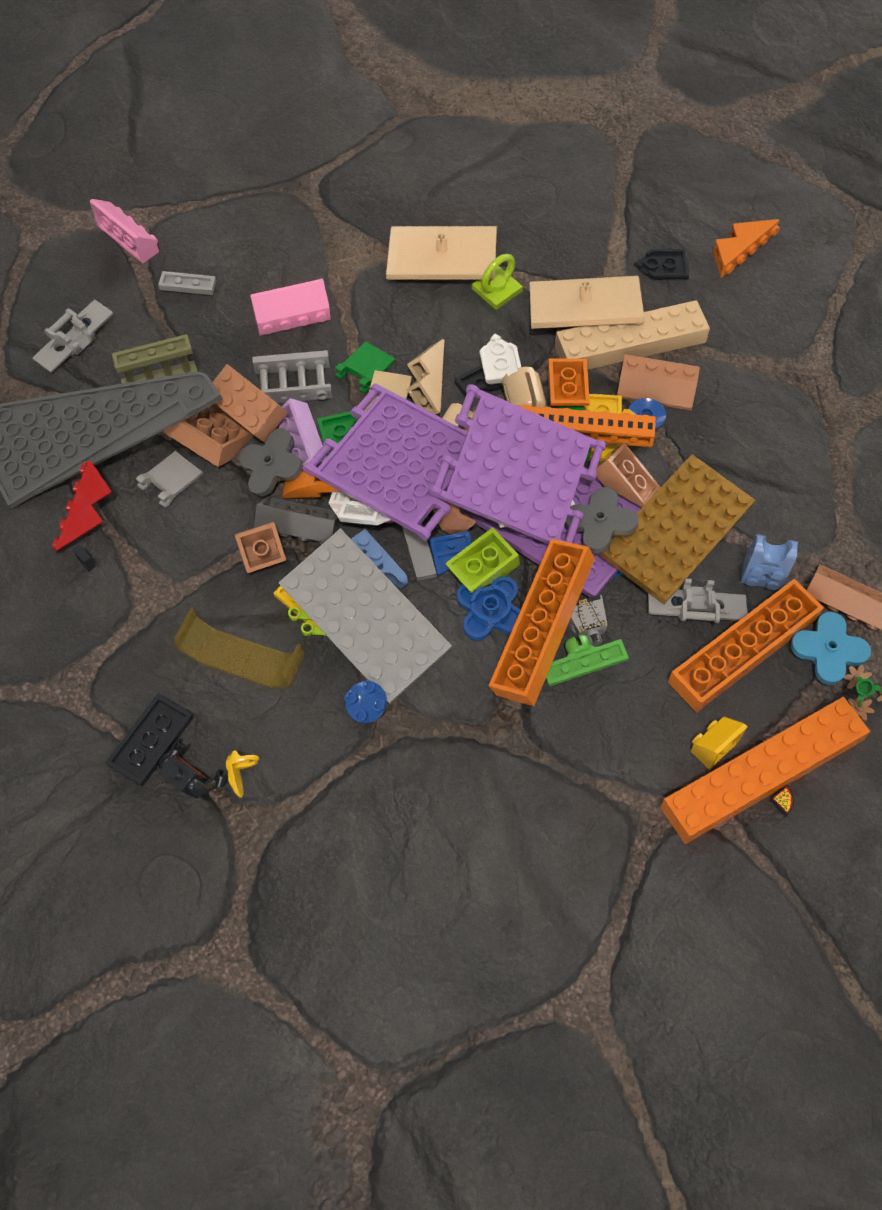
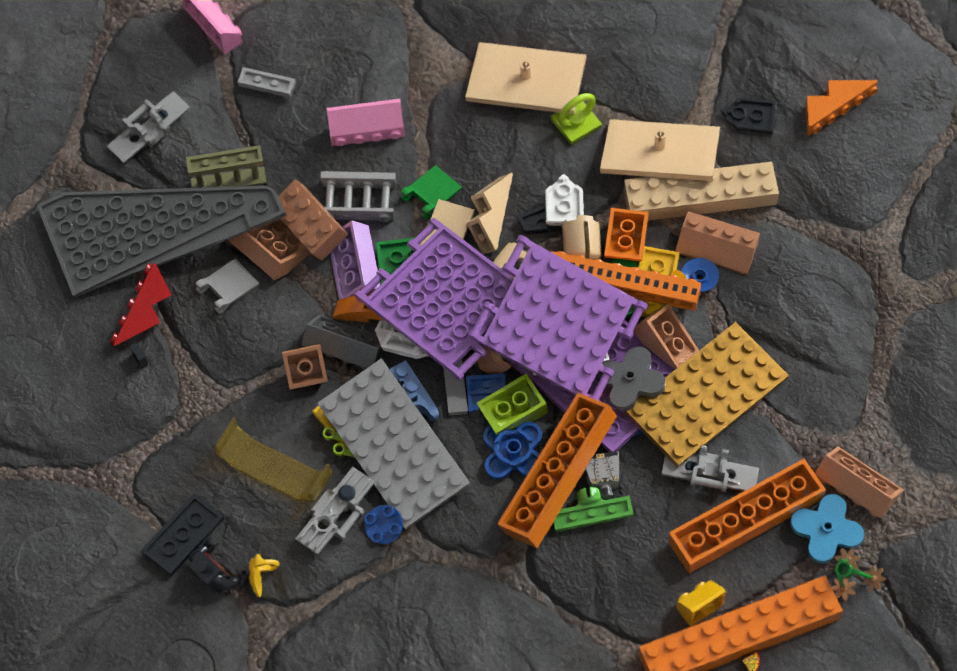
camera: 10 degrees right, 0 degrees up
dark grey plant [239,428,303,497] -> none
medium blue brick [740,534,798,590] -> none
none -> light grey piece [296,467,375,555]

